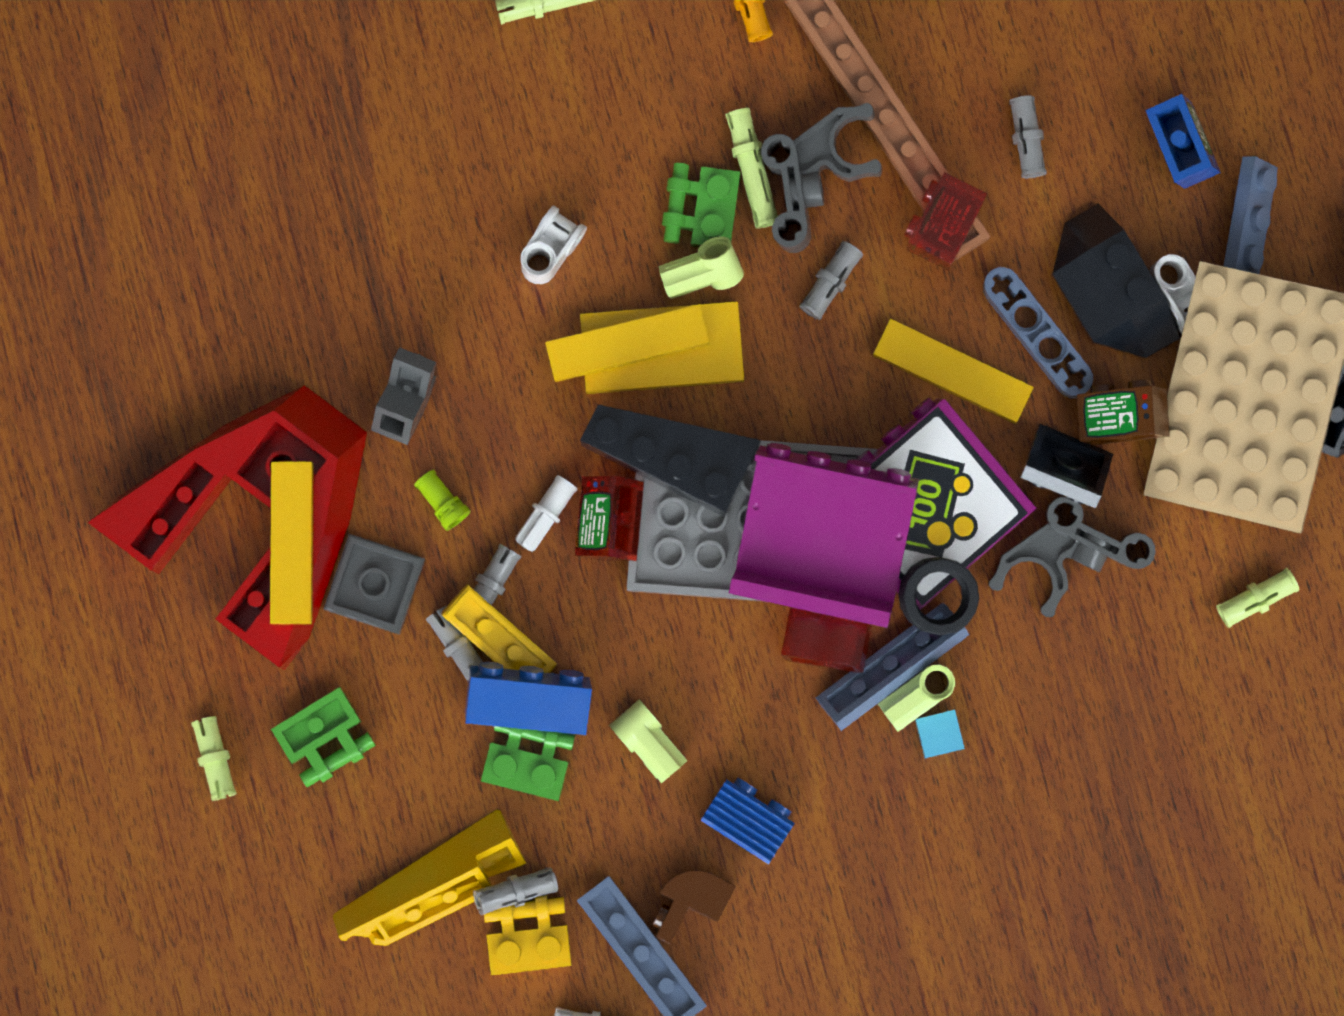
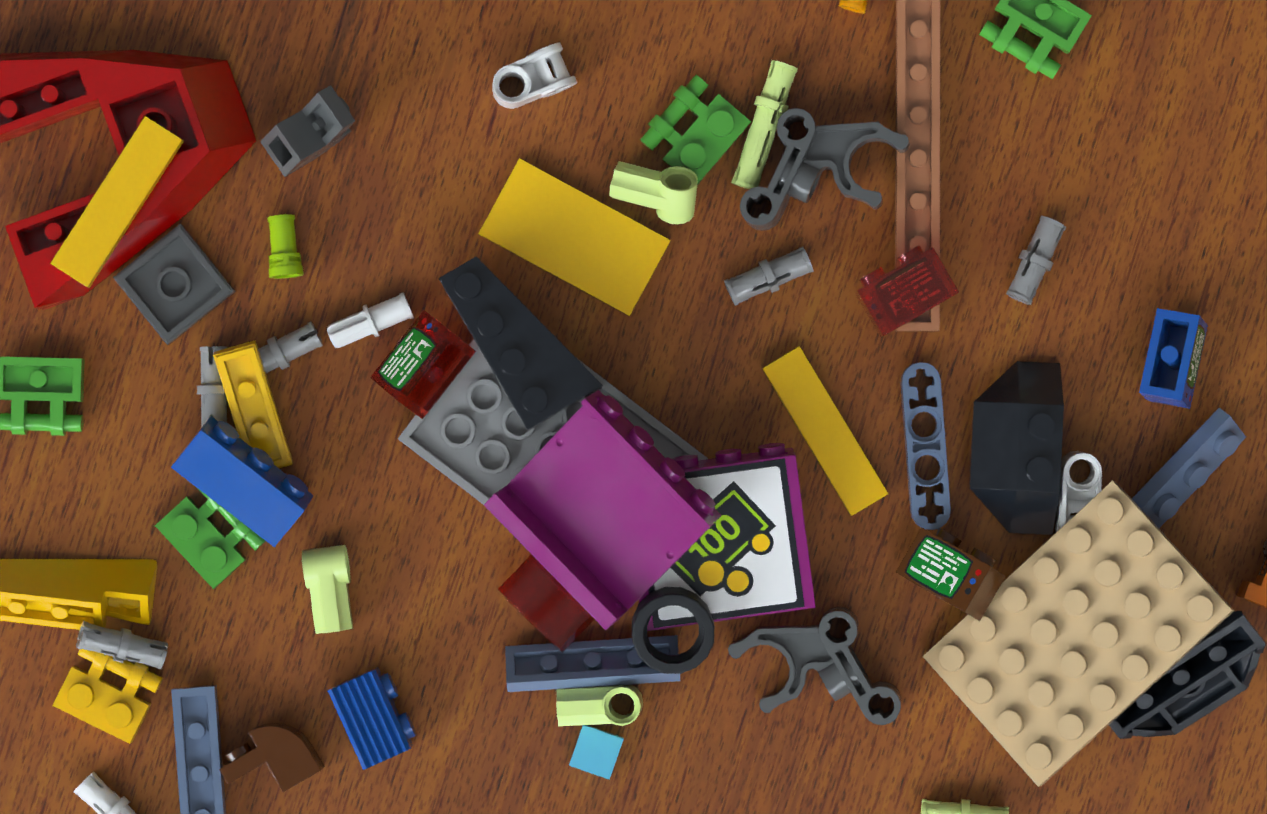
camera: 30 degrees right, 5 degrees up
yellow tile [545,304,709,382] -> none
black plate [1021,424,1114,508] -> none

